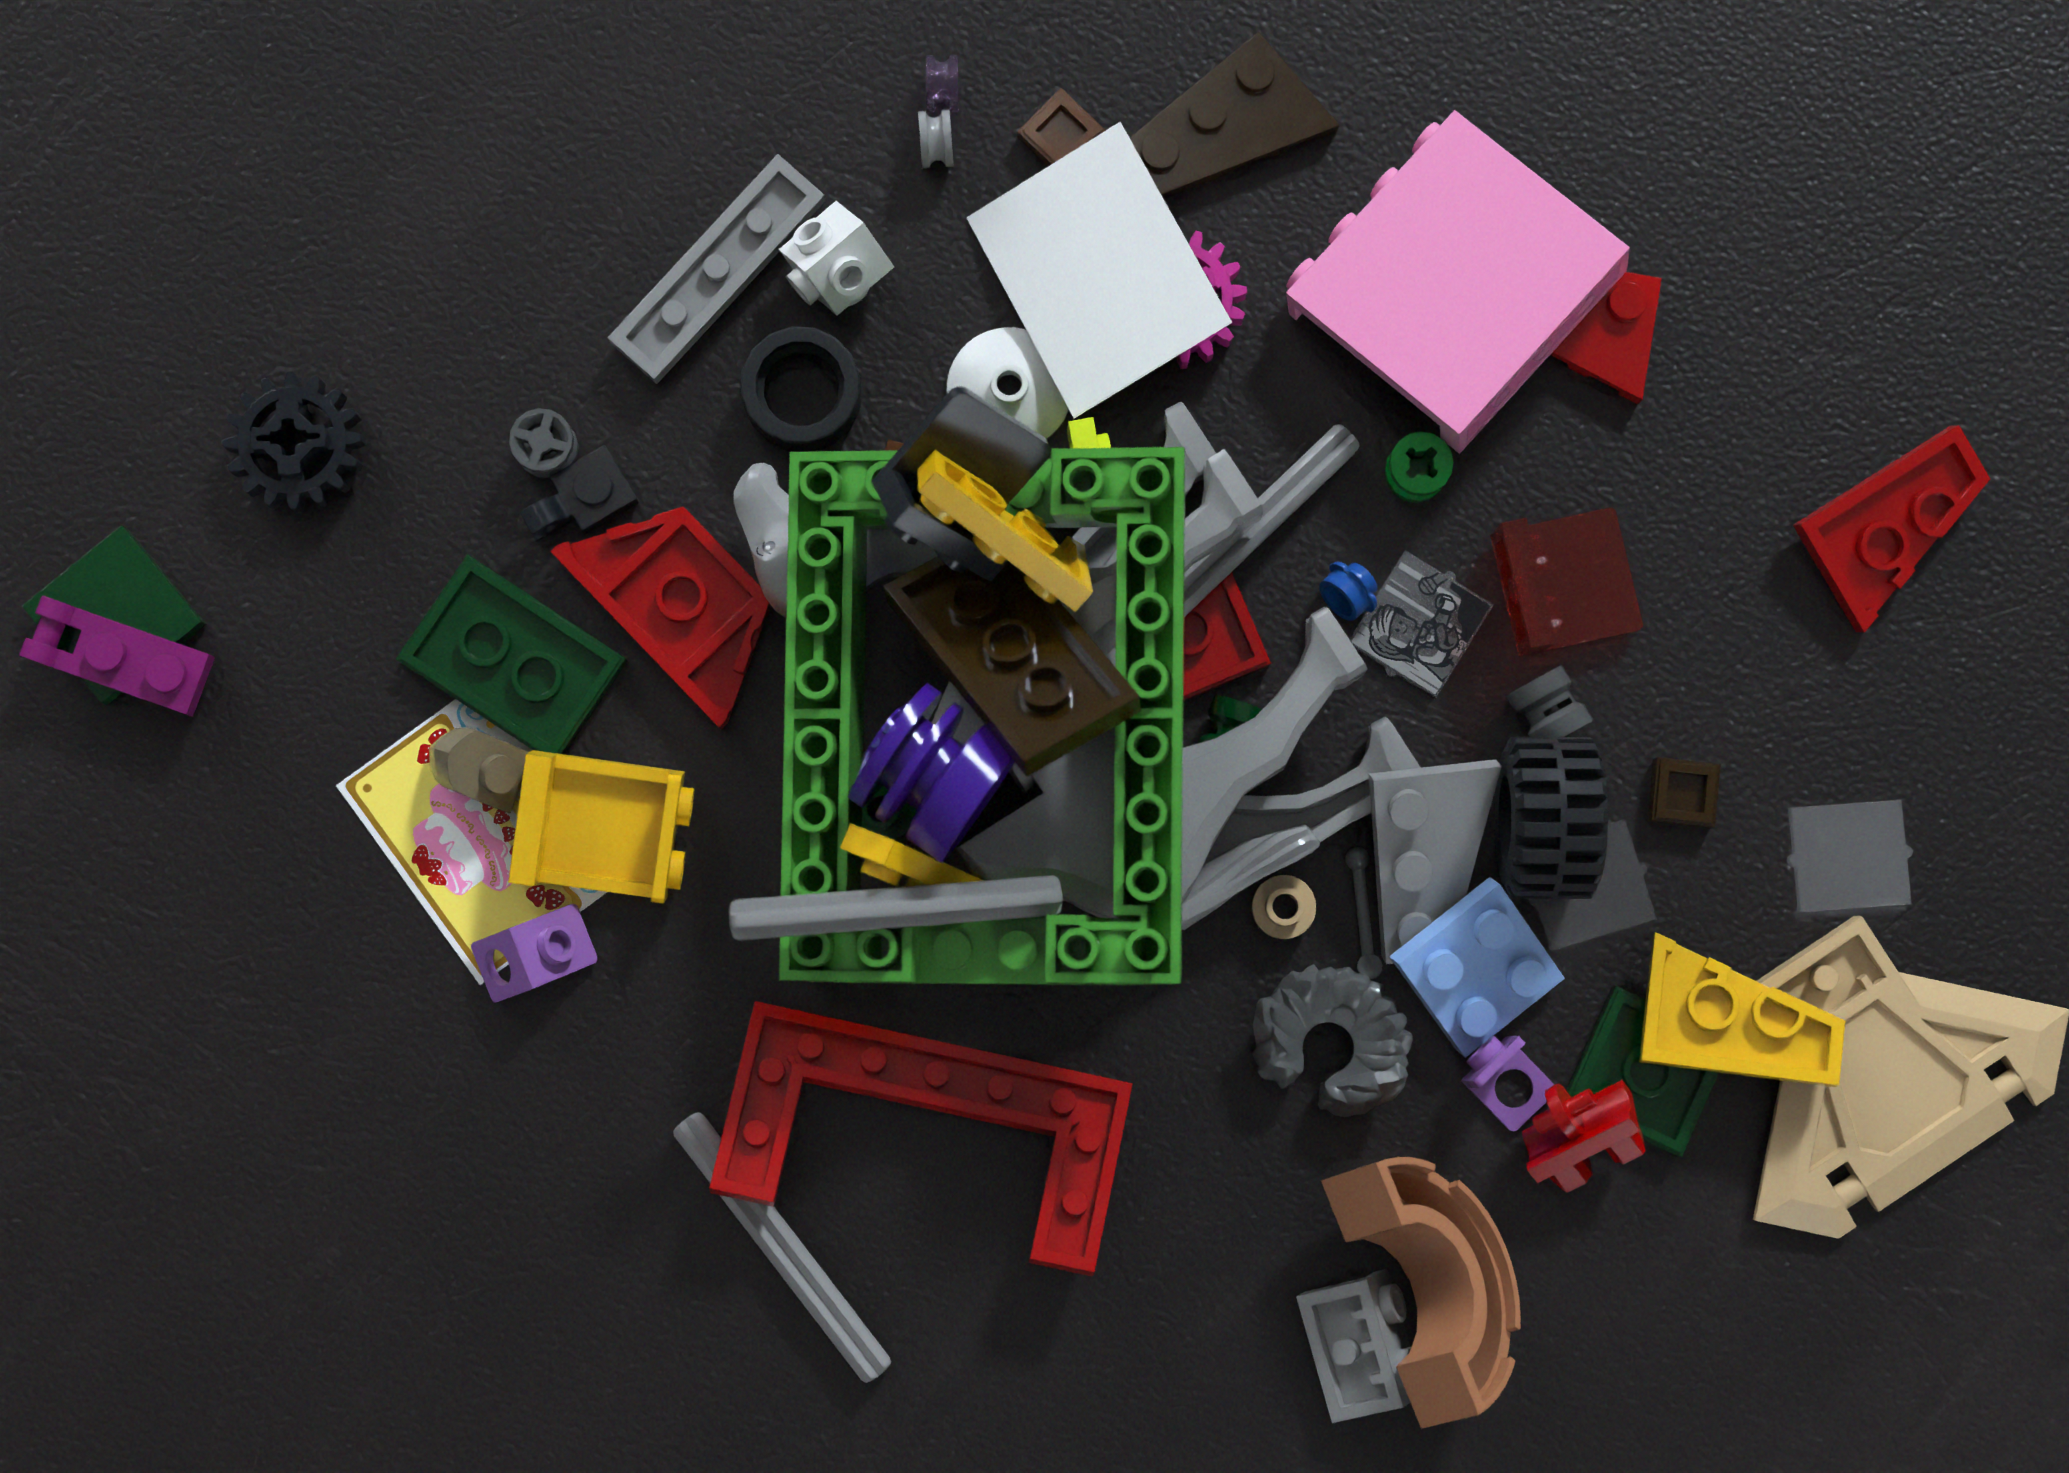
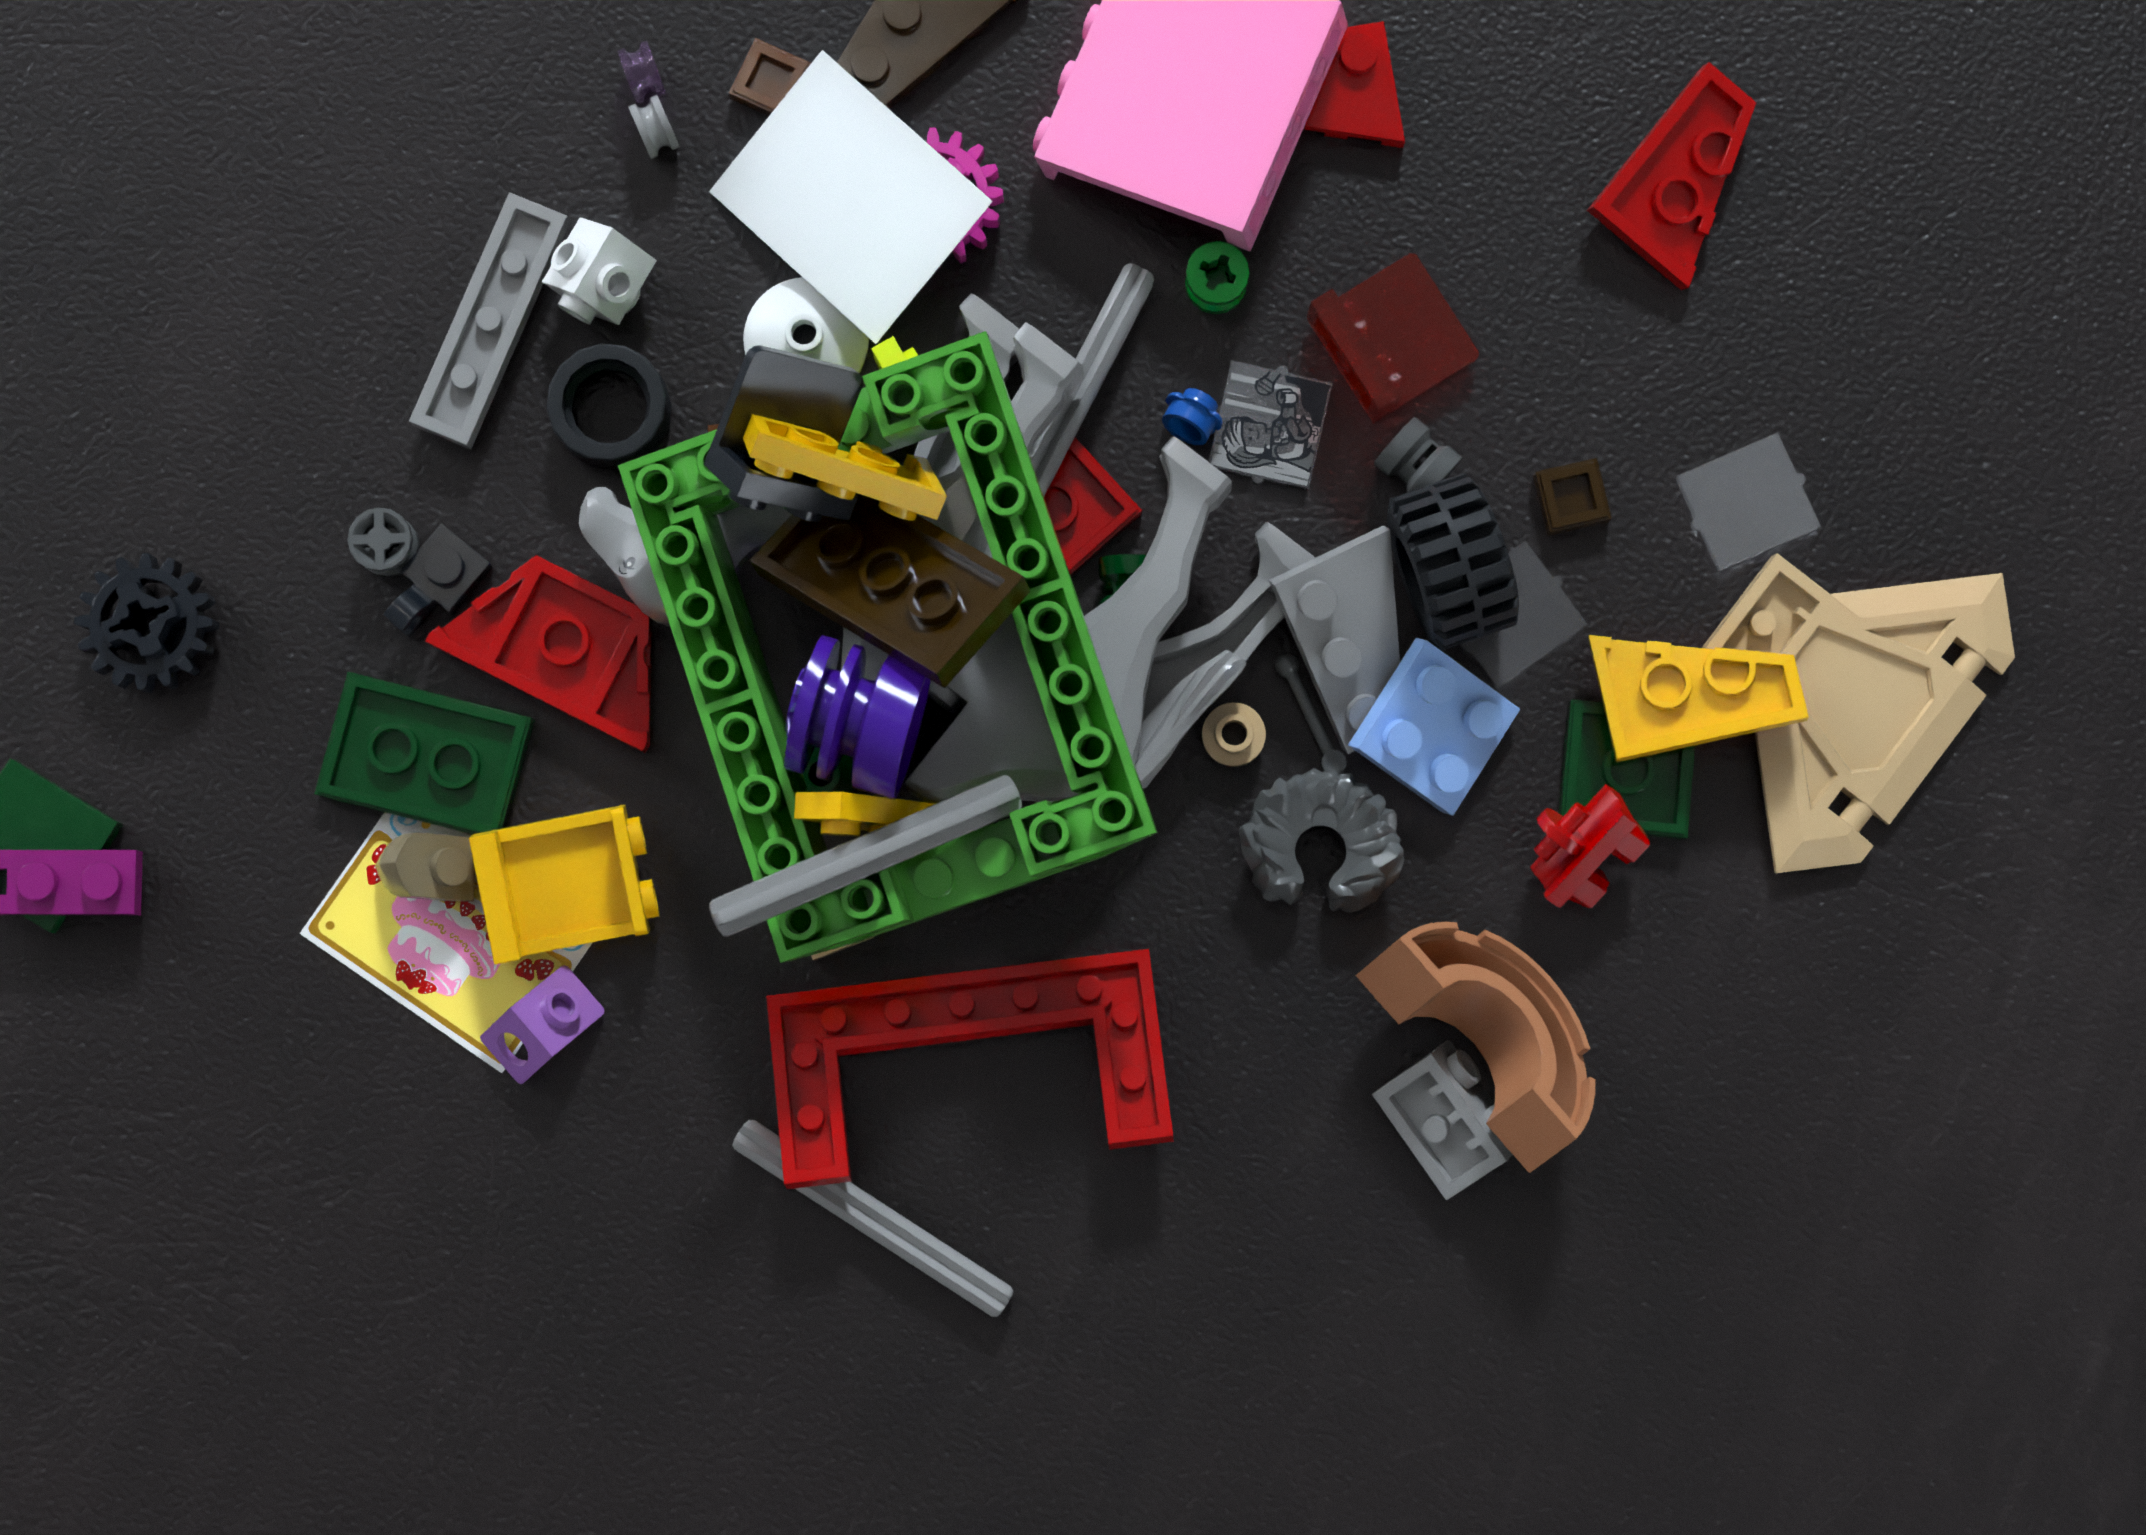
camera: 10 degrees left, 0 degrees up
medium lavender bracket [1461,1036,1554,1131] -> none

